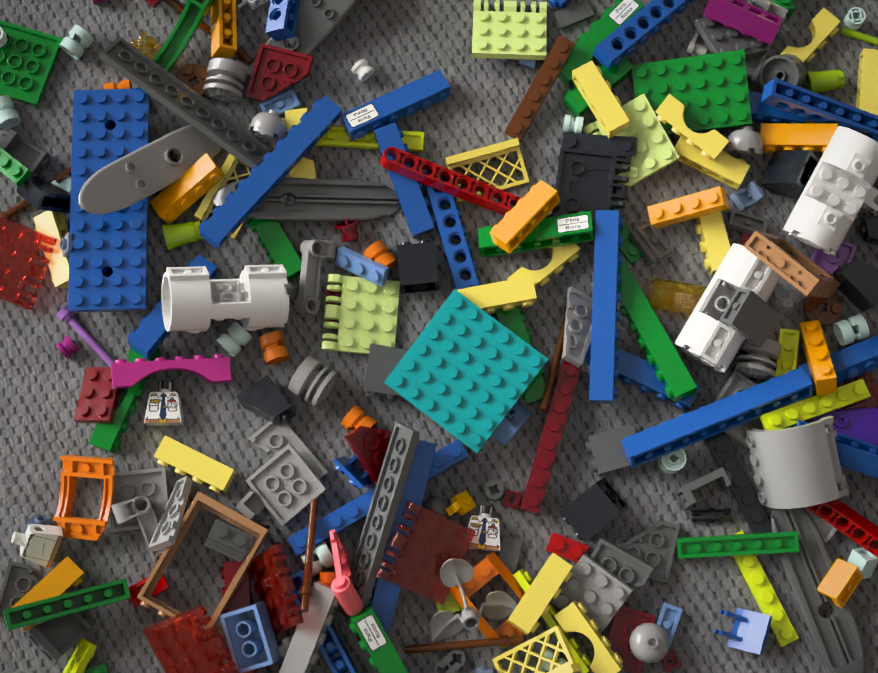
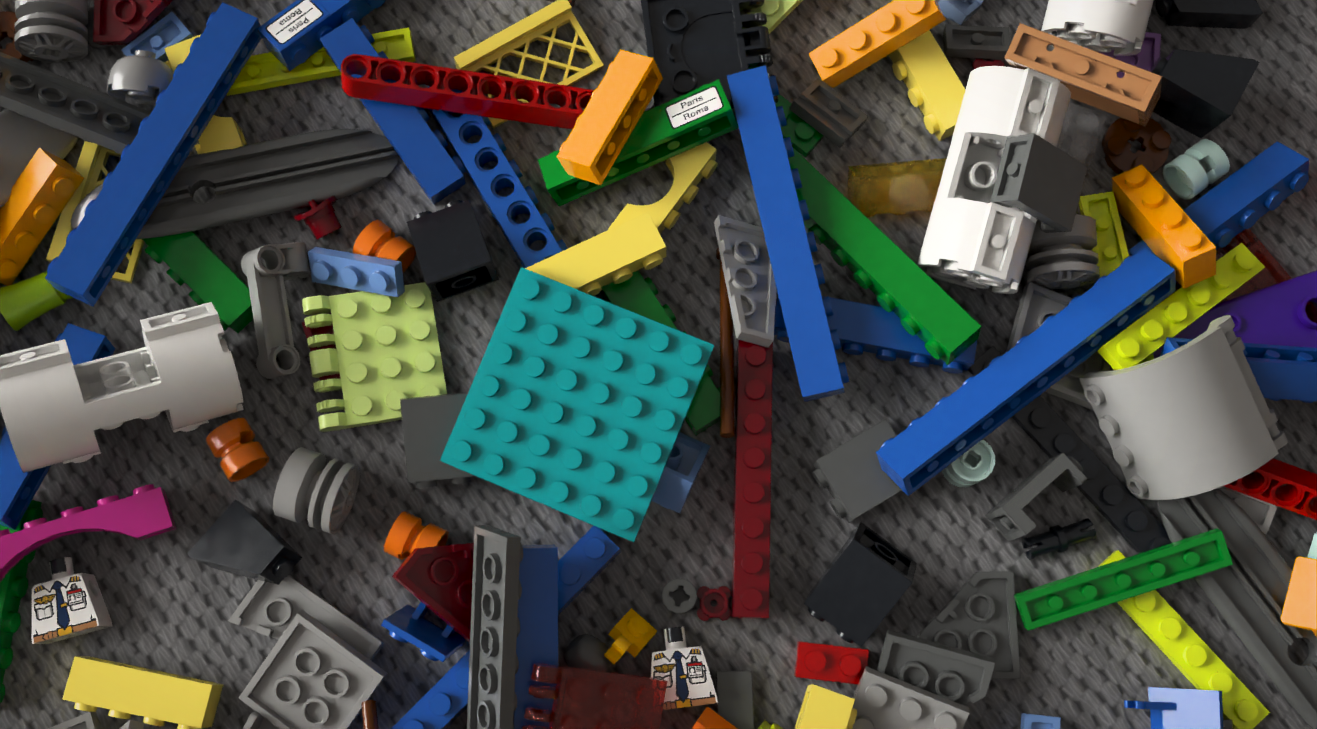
camera: 15 degrees left, 0 degrees up
light aqua wheel [216,321,252,357] -> none

